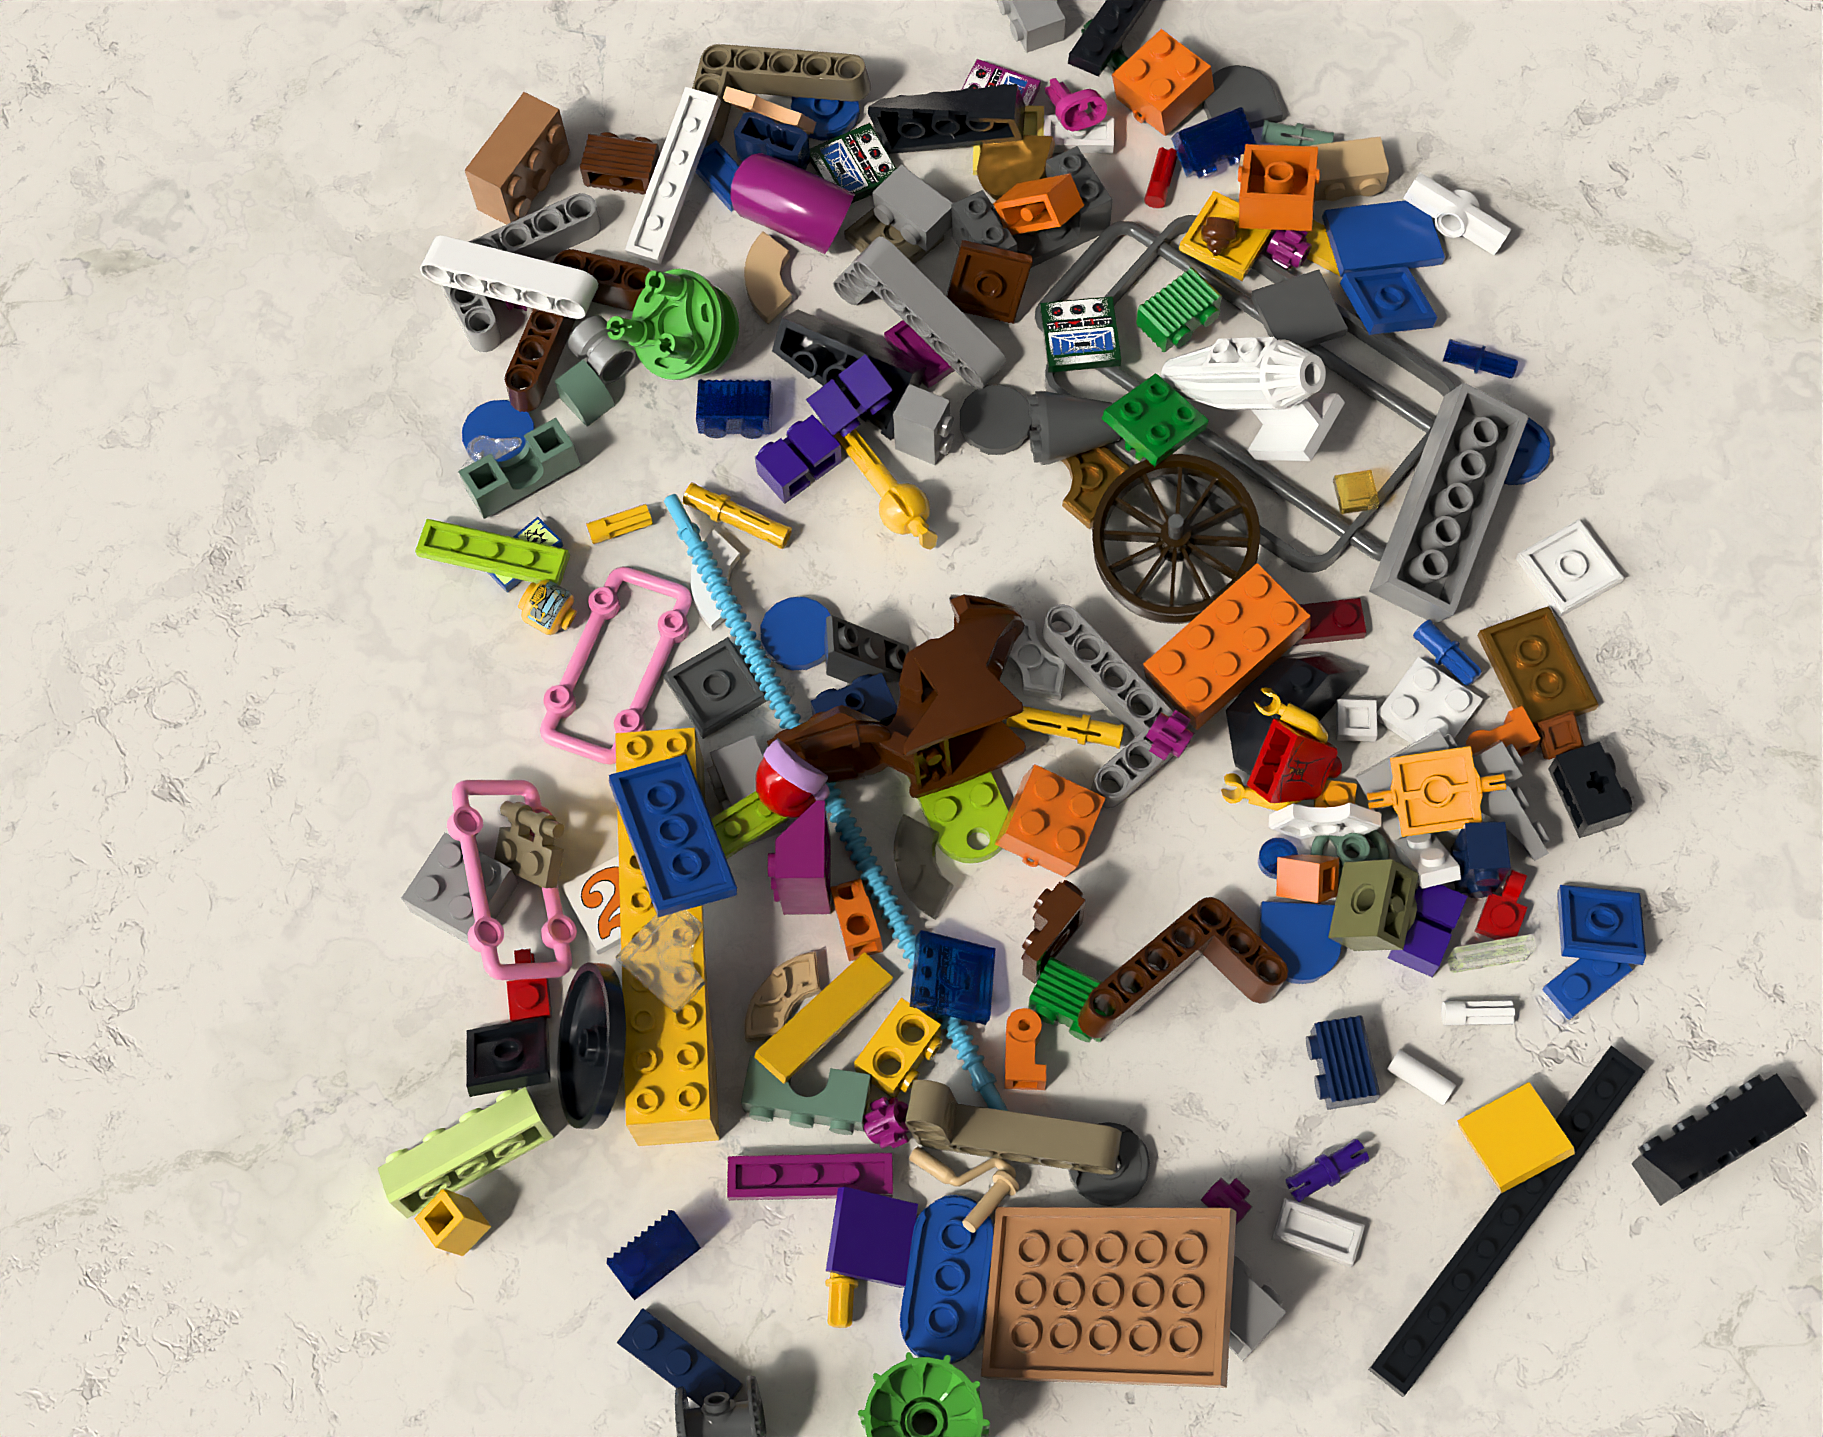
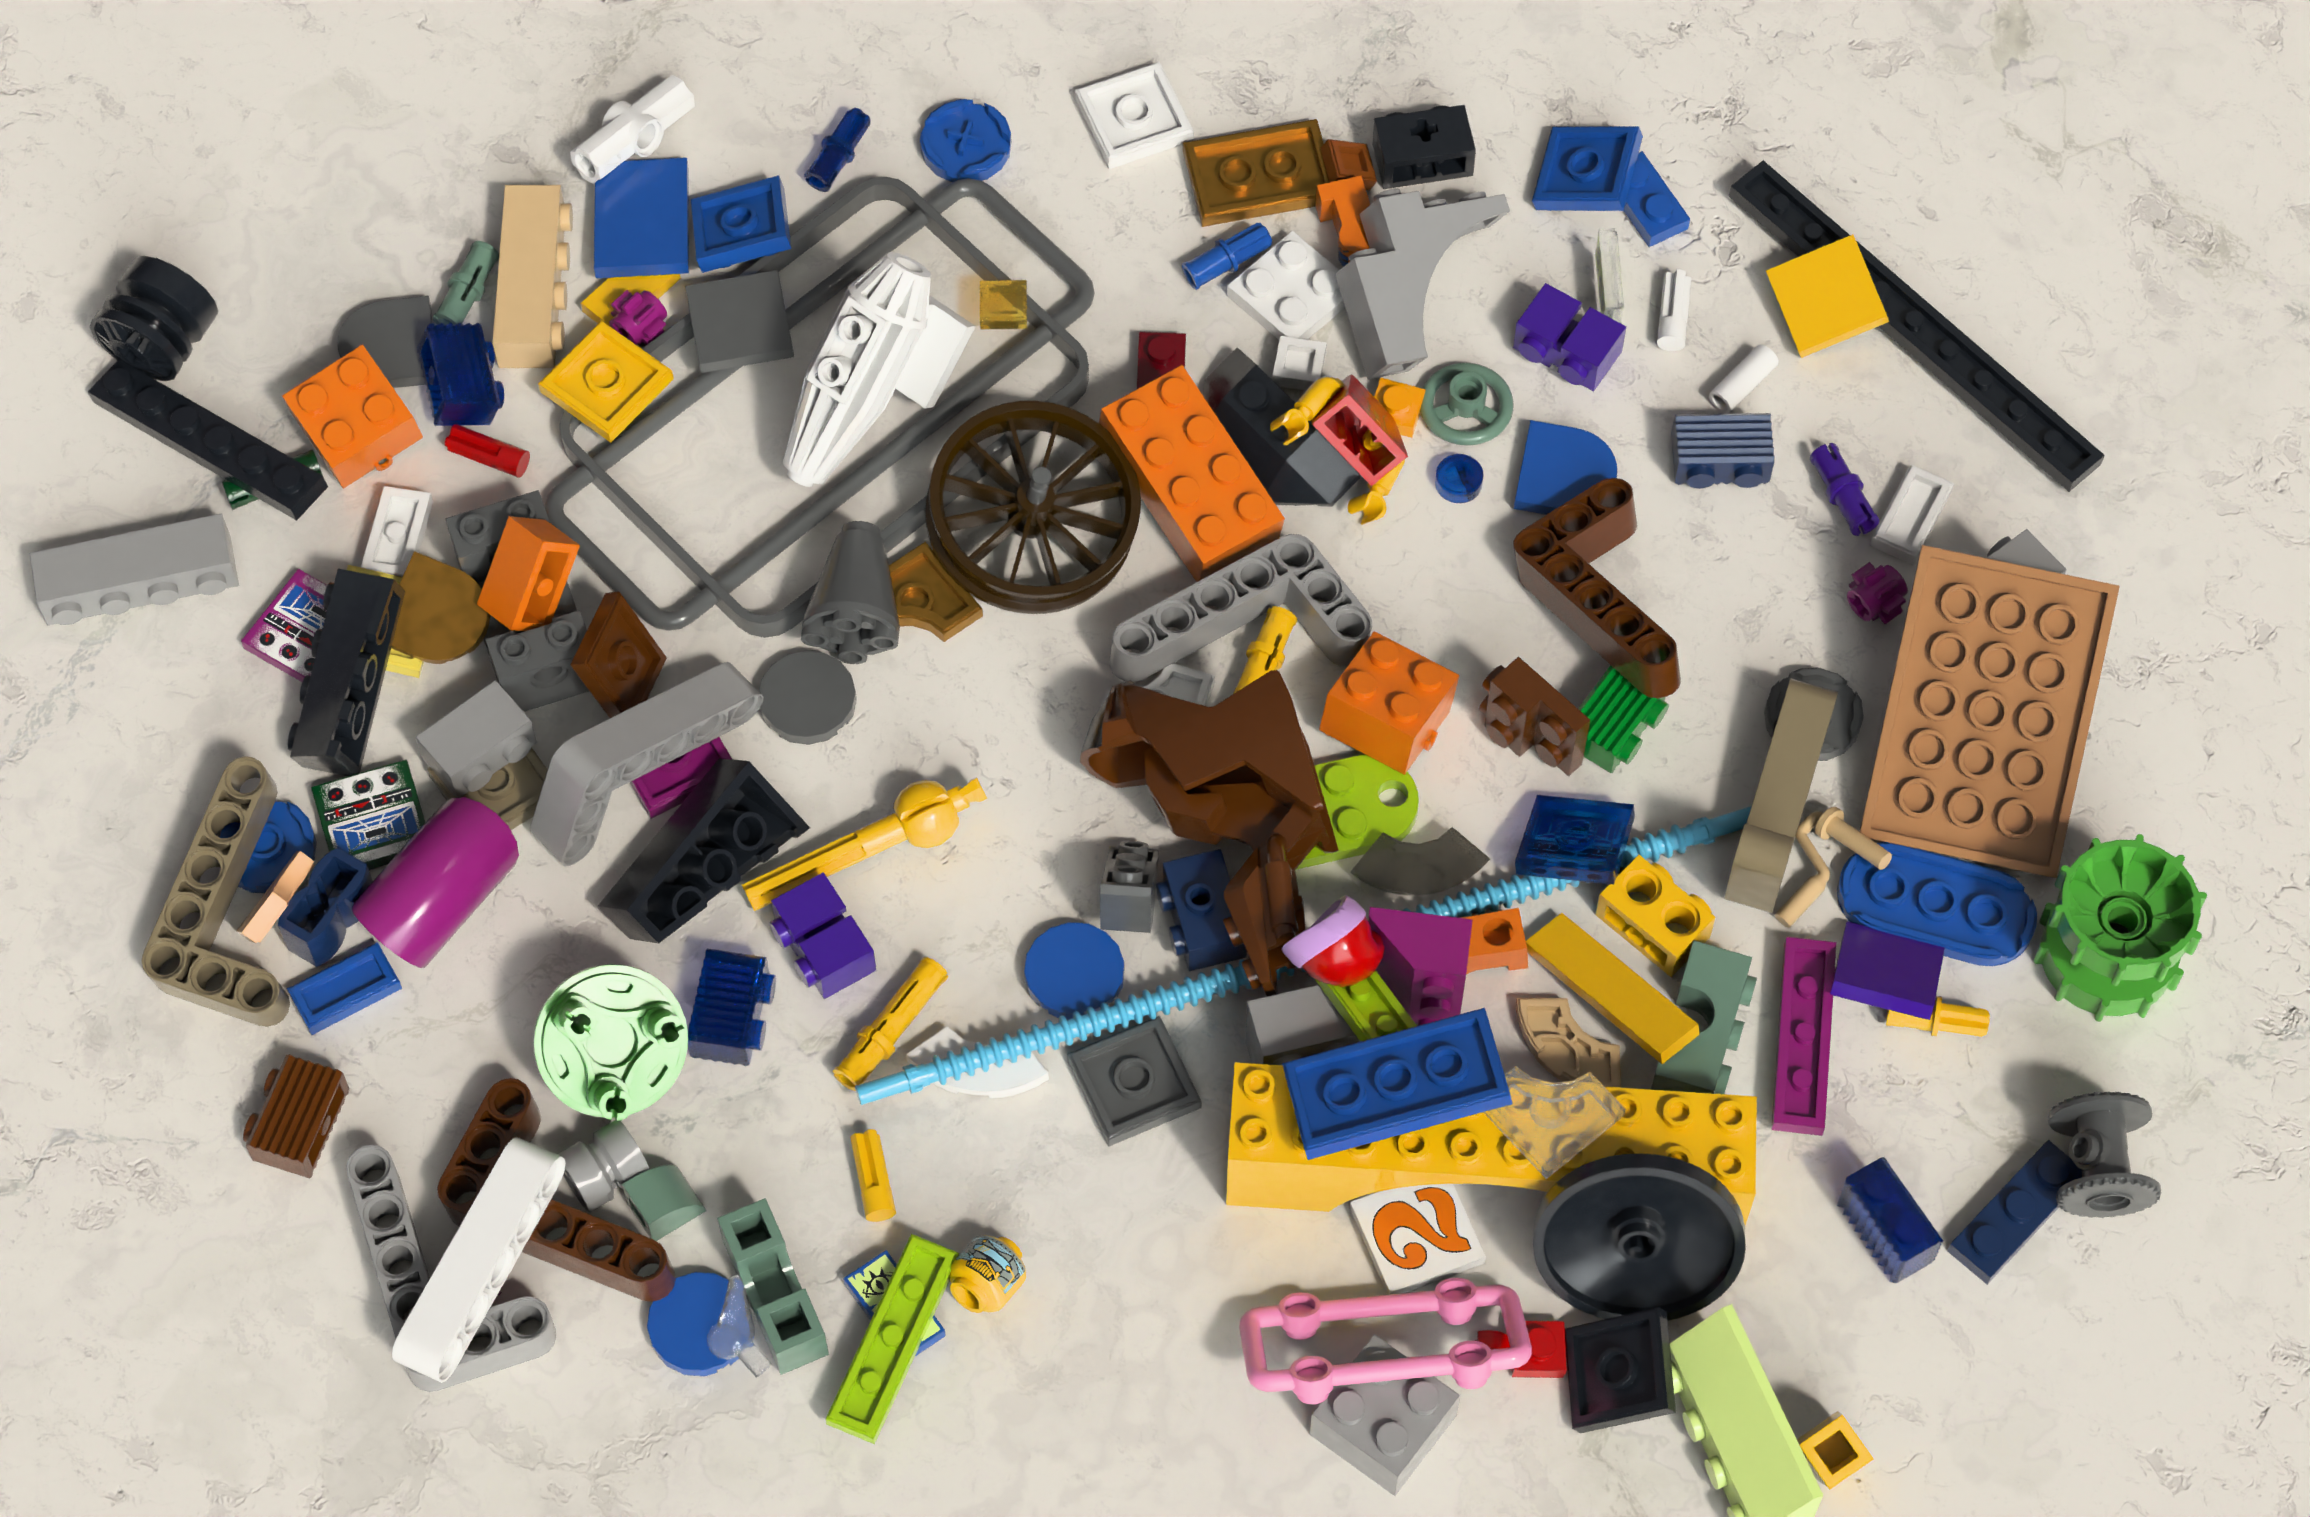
camera: 85 degrees left, 5 degrees down
medium nougat brick [465,92,570,225] -> none
dark tan plate [494,801,564,888] -> none
bright pink bar [540,566,692,765] -> none
white plate [625,87,721,264] -> none
tan tile [744,231,792,324] -> none
dark purple piece [806,354,892,438] -> none
magenta gear [864,1096,910,1149] -> none
light grey brick [893,384,954,465] -> none
orange leg [1005,1008,1046,1090] -> none
tile [1040,296,1121,373] -> none
dark pink piece [1045,78,1107,132] -> none
green plate [1102,373,1209,467] -> none
green brick [1136,267,1222,352] -> none
magenta gear [1146,710,1195,761] -> none
reddish brown plate [1201,217,1237,256] -> none
orange brick [1238,144,1320,231] -> none
white tile [1269,803,1381,840] -> none
brick [1276,855,1339,903] -> none
olive brick [1328,859,1419,951] -> none
light orange plate [1367,746,1506,837] -> none
light grey brick [1369,383,1529,624] -> none
white plate [1394,833,1461,889] -> none
dark blue brick [1451,822,1511,898] -> none
red plate [1474,870,1528,941] -> none
black wedge [1631,1073,1807,1206] -> none

